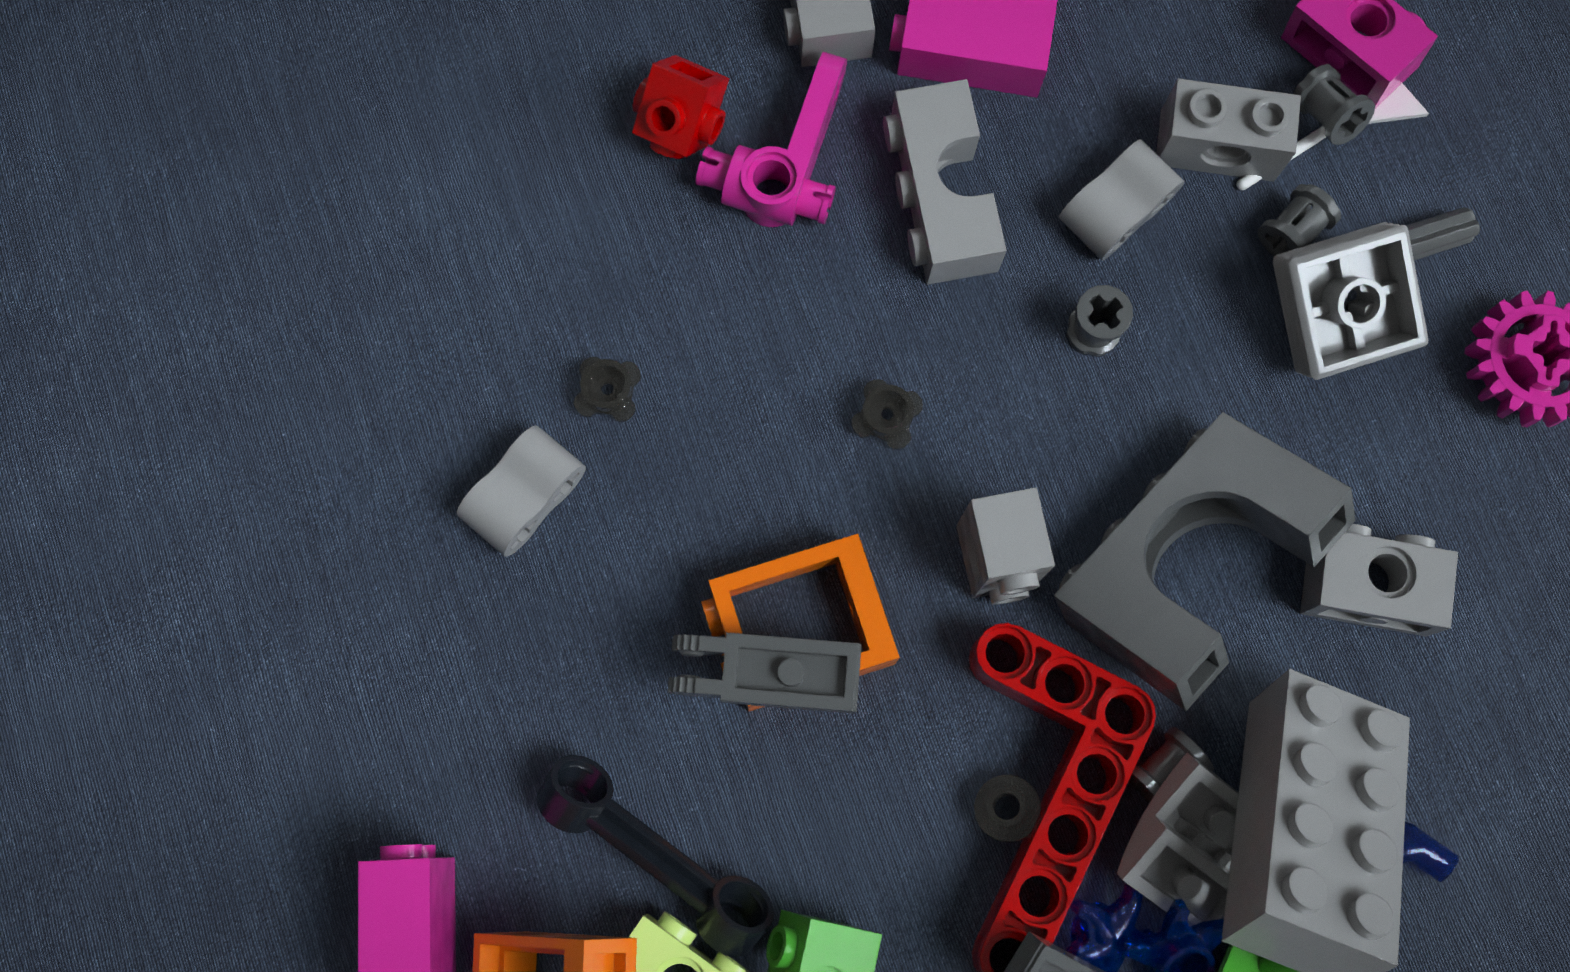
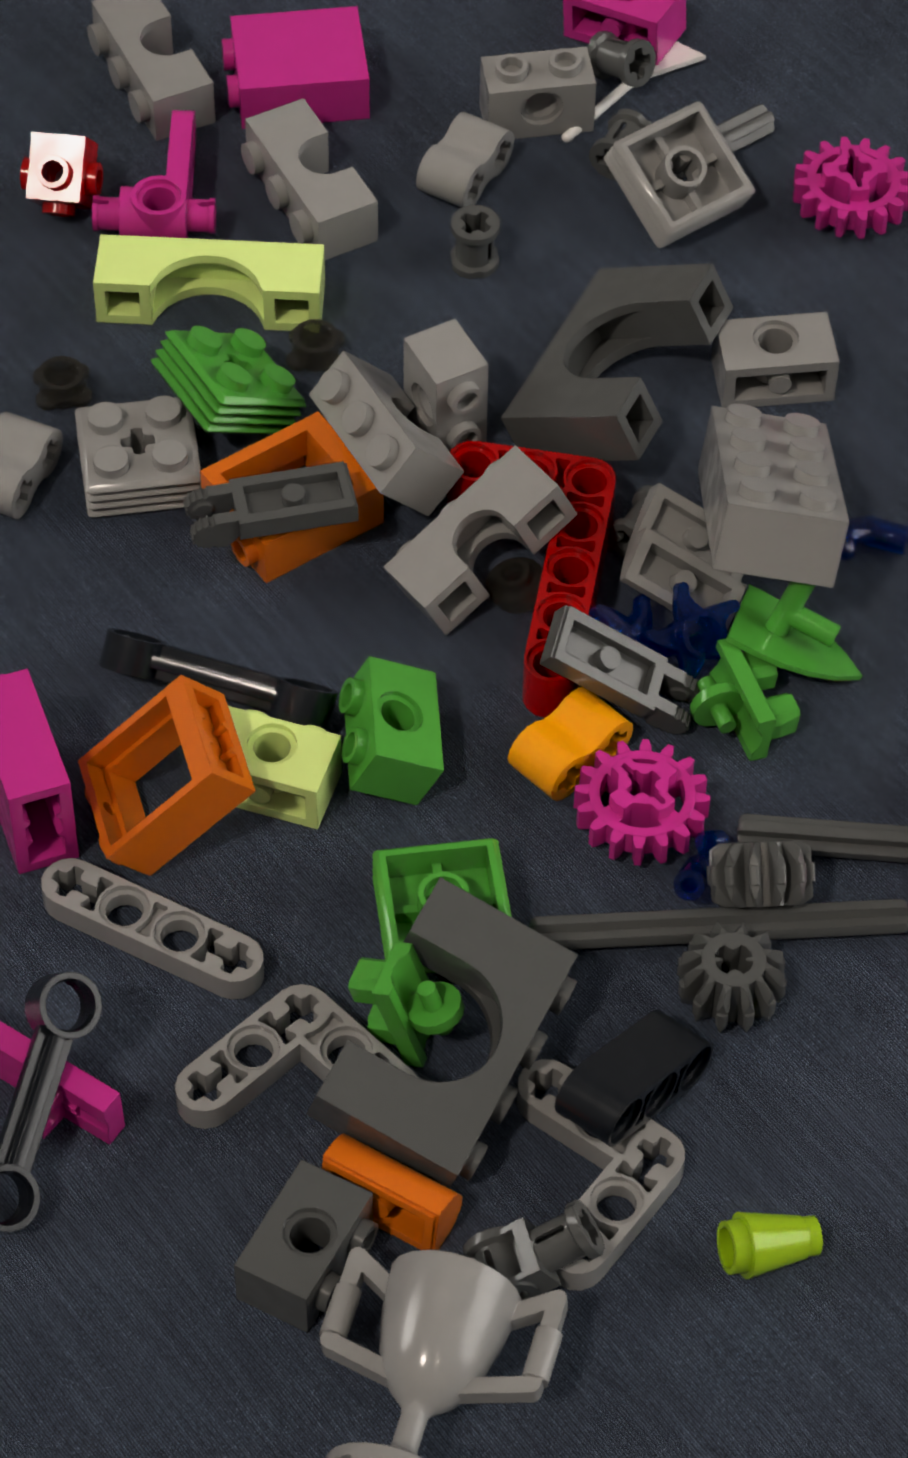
camera: 15 degrees left, 25 degrees down
none -> light grey brick [75,395,201,518]
none -> yellowish green arch [93,234,325,332]
none -> bright green brick [151,326,307,434]
none -> light grey arch [309,350,465,516]
none -> light grey arch [383,445,578,636]

